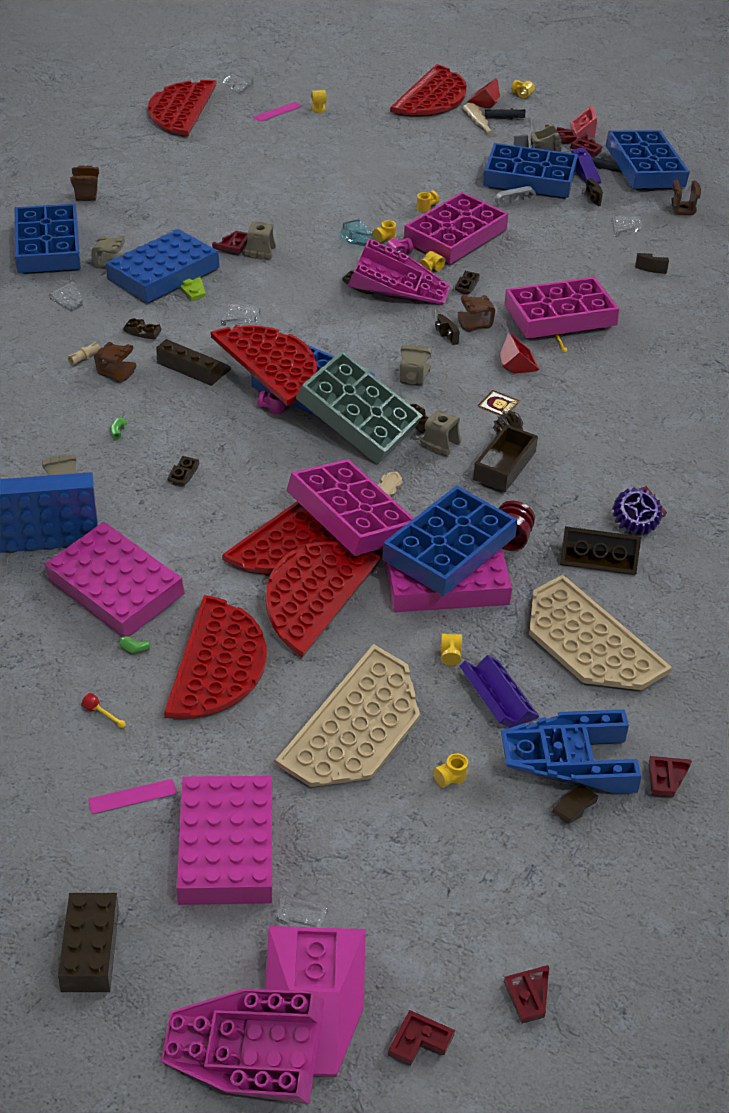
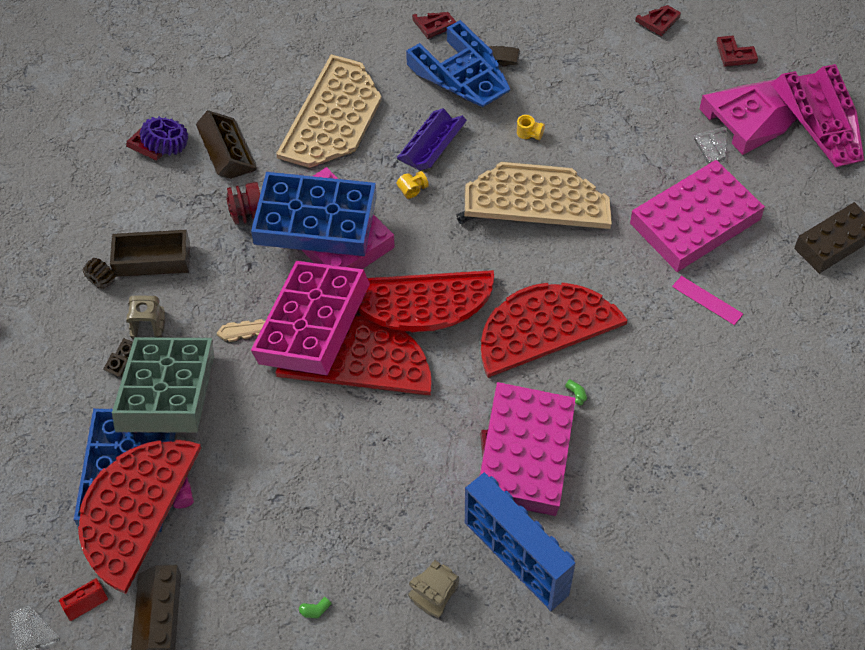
camera: 120 degrees left, 15 degrees up
hinge [81,693,126,728] -> none
dark brown slope [167,456,200,485] -> none
dark tan piece [400,344,432,385] -> none
sticker [477,390,520,416] -> none

